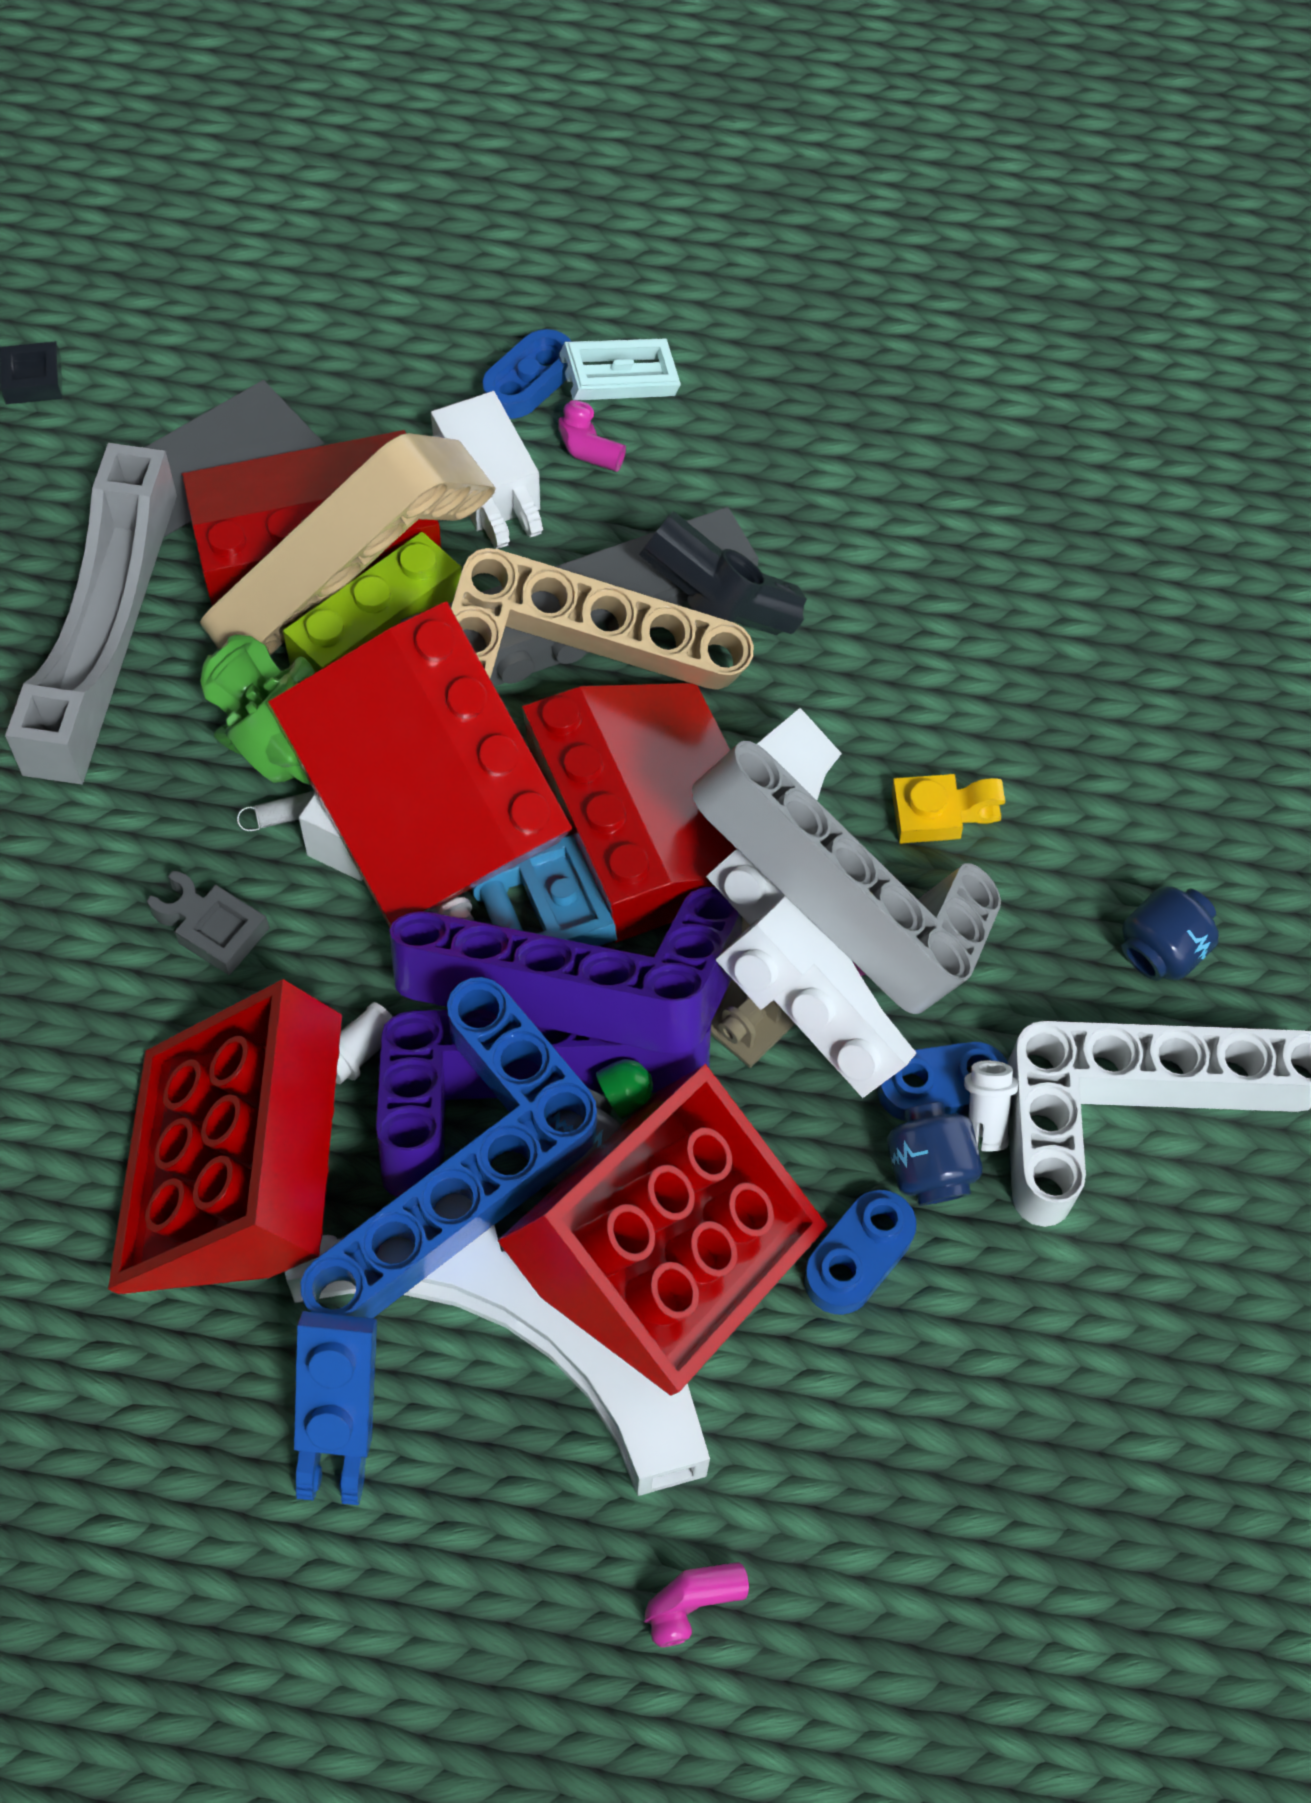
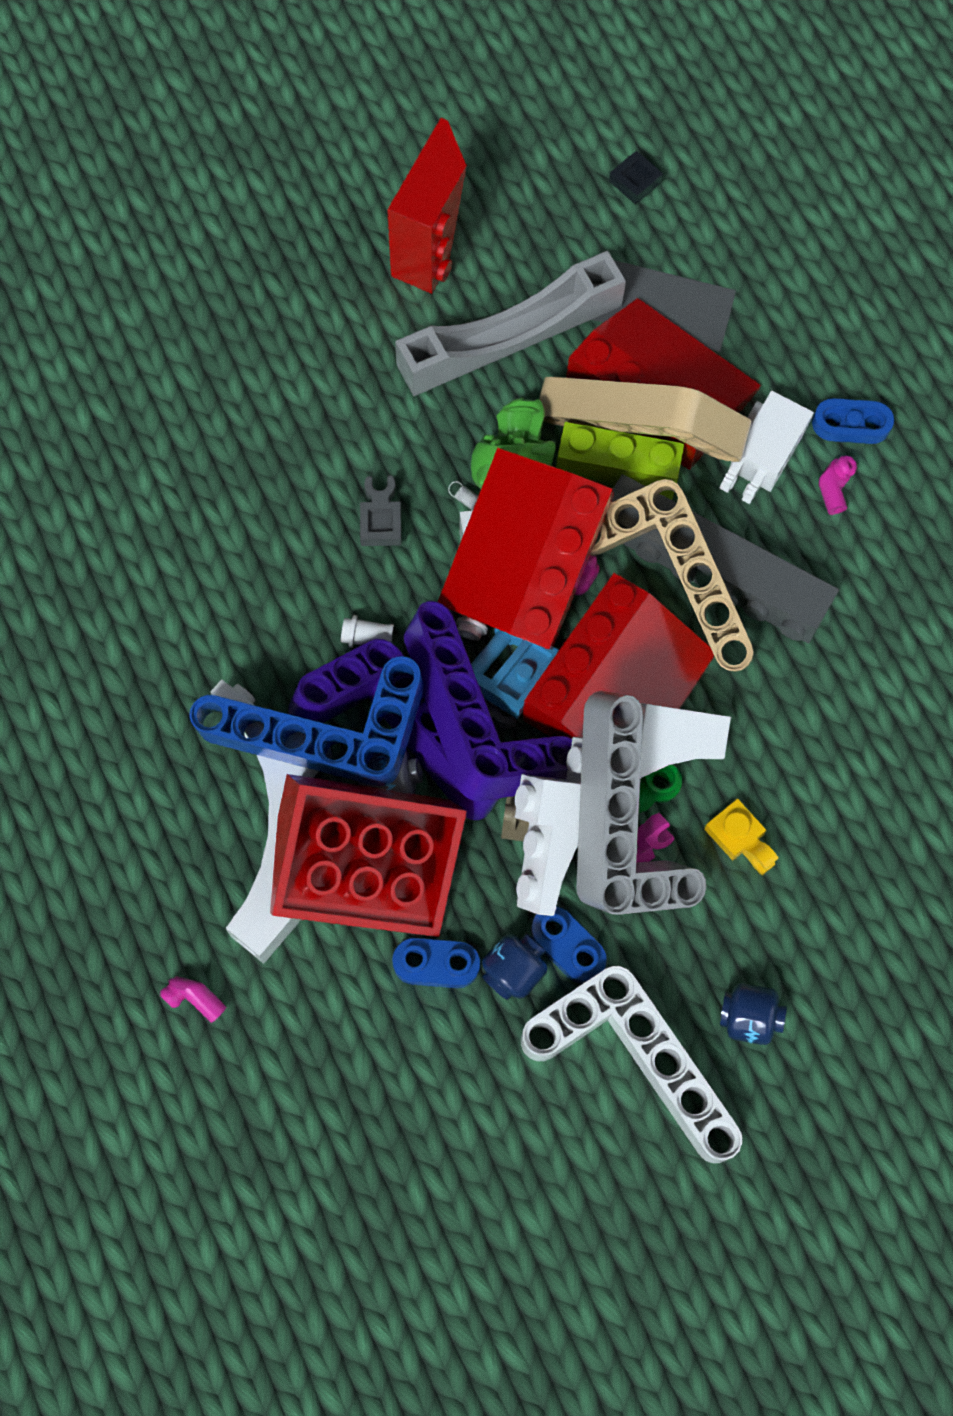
camera: 55 degrees right, 10 degrees up
red slope [108,979,342,1294] -> none
blue hinge [294,1311,377,1505] -> none
light aqua tile [559,339,681,400] -> none
green hinge [596,1059,653,1119] -> none
black piece [639,511,807,635] -> none
white pin [964,1061,1019,1151] -> none

